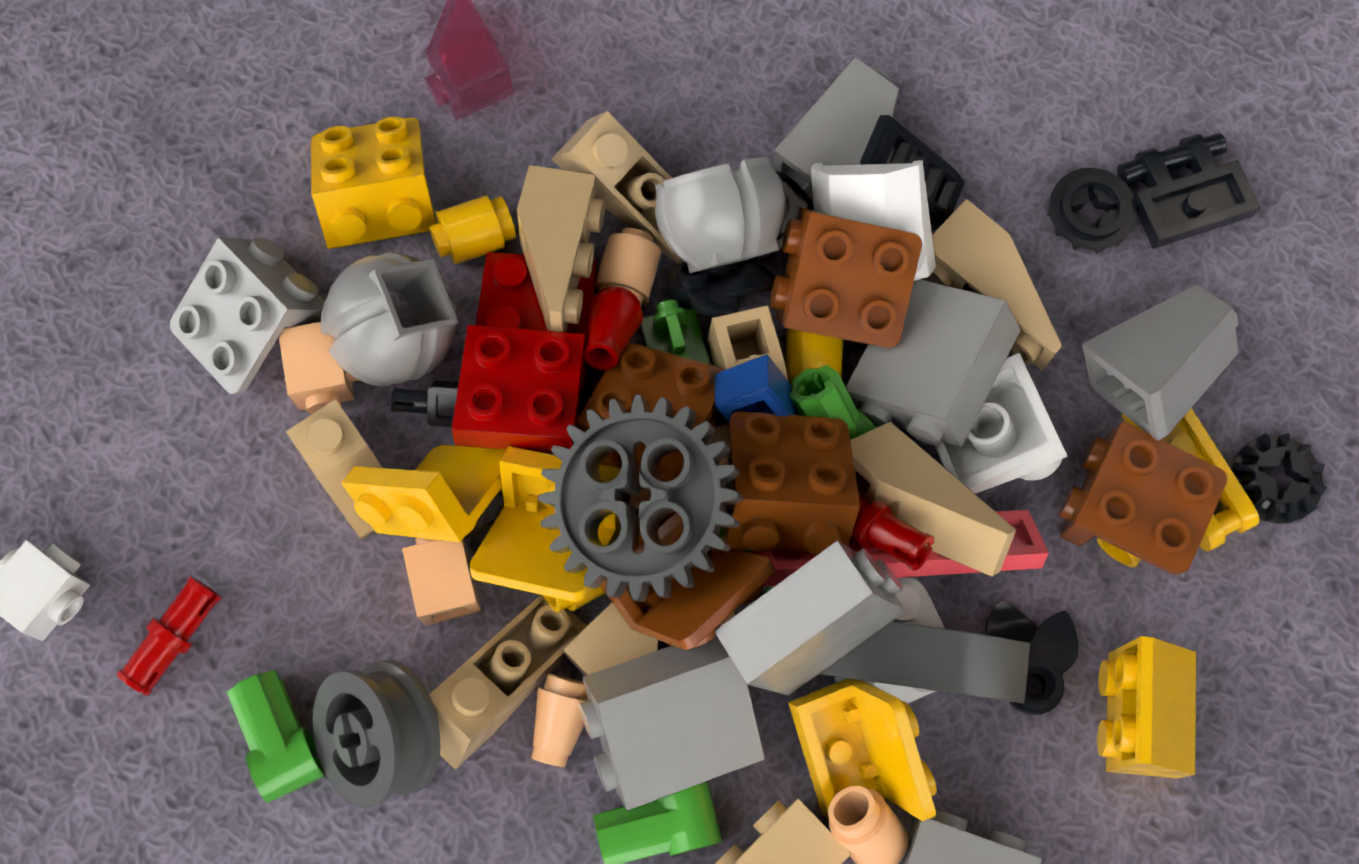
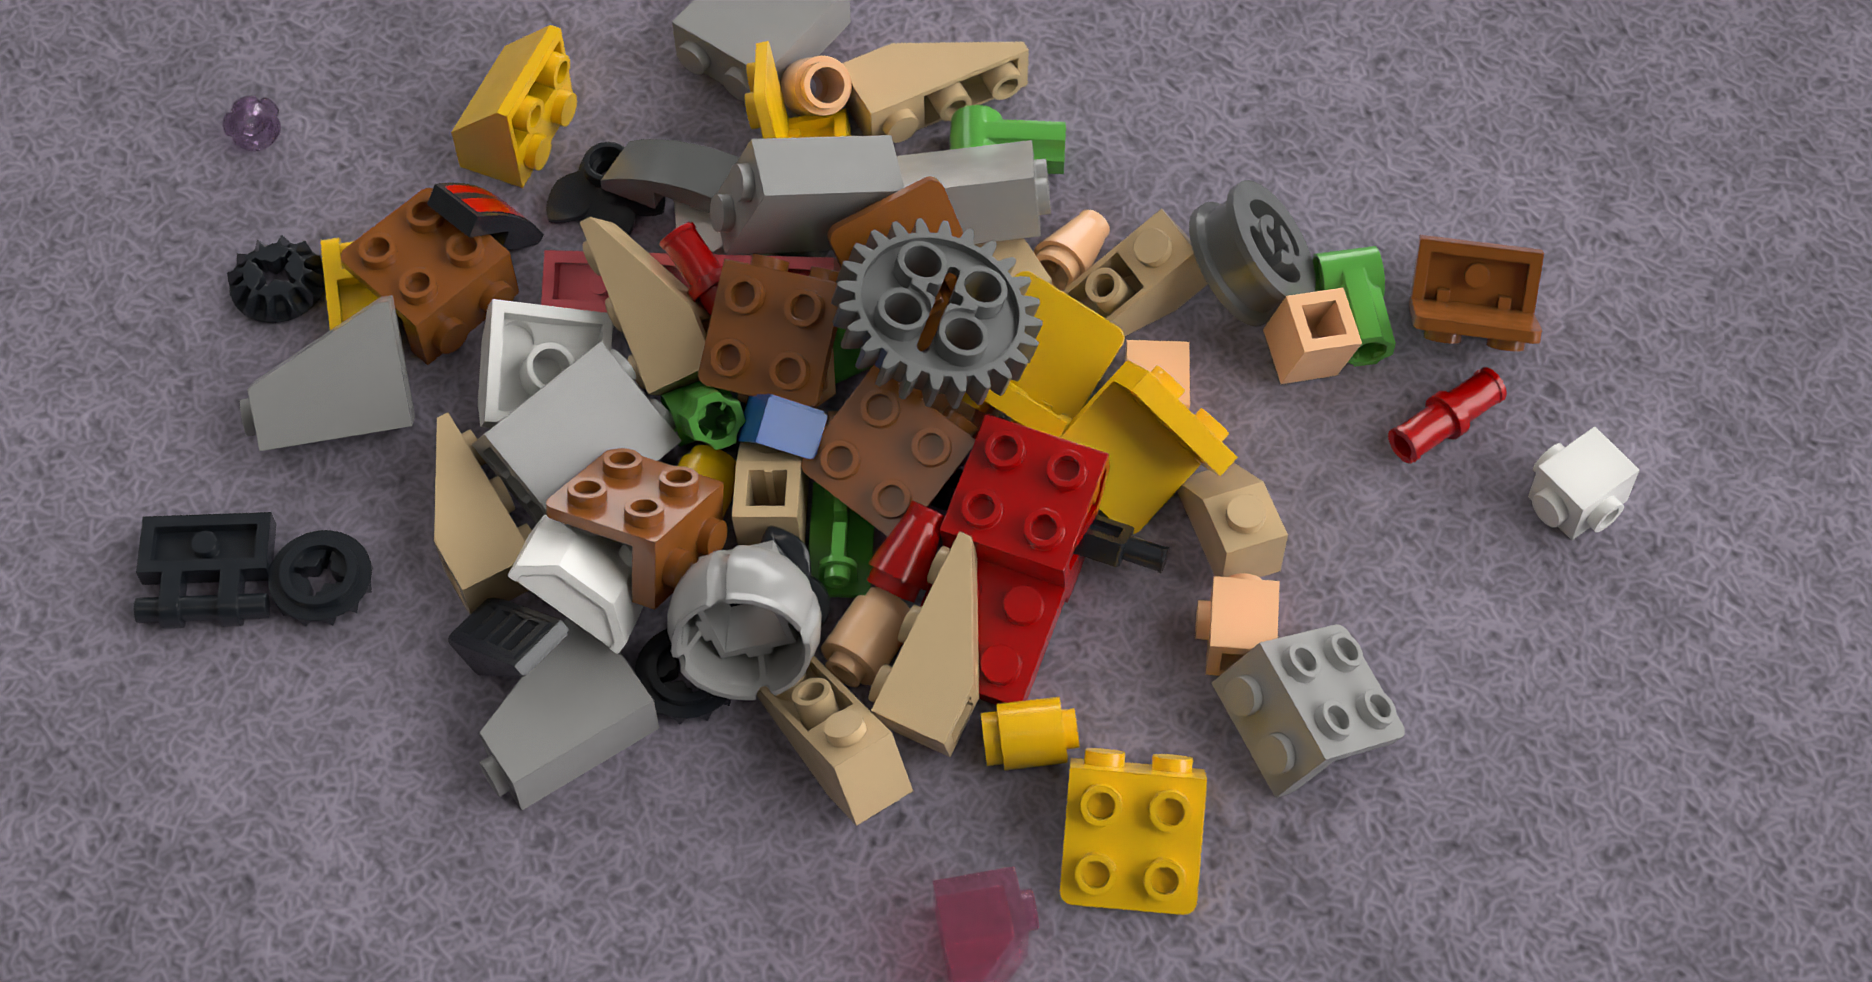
camera: 160 degrees left, 15 degrees down
light grey piece [321,252,459,387] -> none
none -> black slope [427,182,544,250]
none -> light nougat brick [1263,288,1362,384]
none -> dark orange bracket [1409,235,1544,352]

